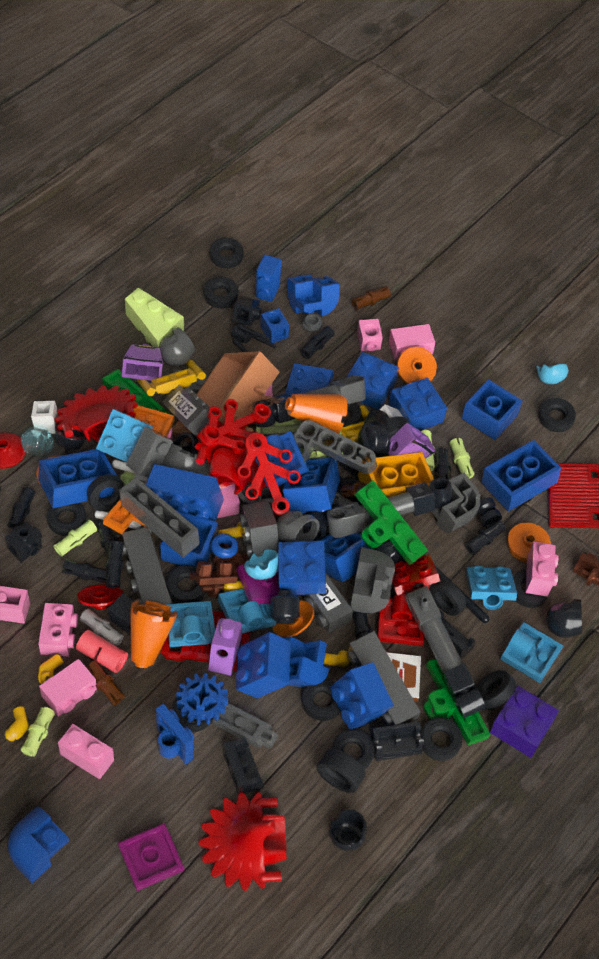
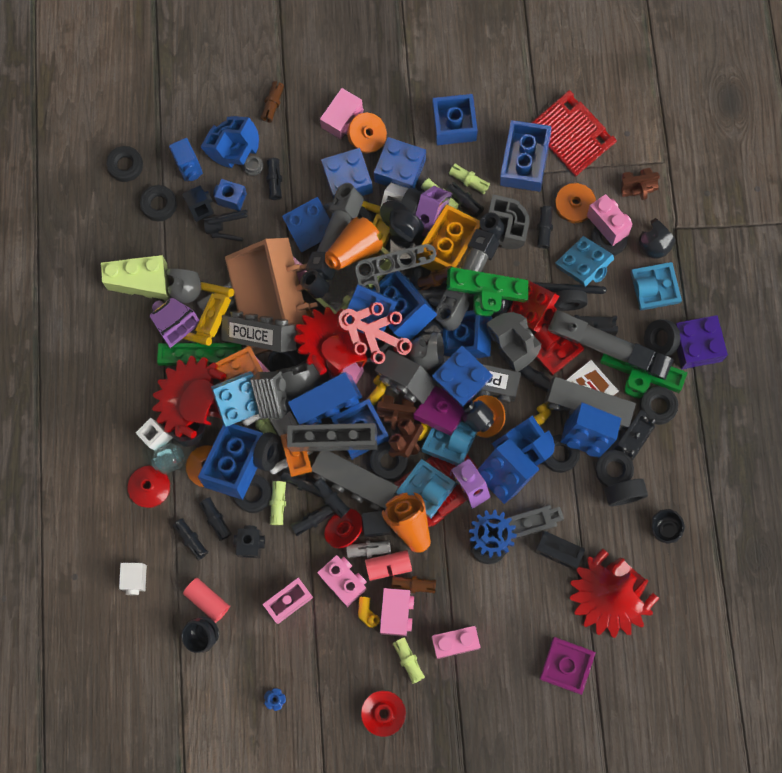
camera: 35 degrees left, 20 degrees up
yellow arm [5,707,29,741] -> none
blue brick [7,806,69,883] -> none
blue plate [156,704,194,765] -> none
red plant [199,399,271,455] -> none
blue piece [211,534,238,559] -> none
medium azure hair [244,549,279,580] -> none
bright pink brick [357,319,382,351] -> none
black wheel [477,497,502,527] -> none
medium azure hair [536,364,568,385] -> none
black tyre [538,398,576,432] -> none

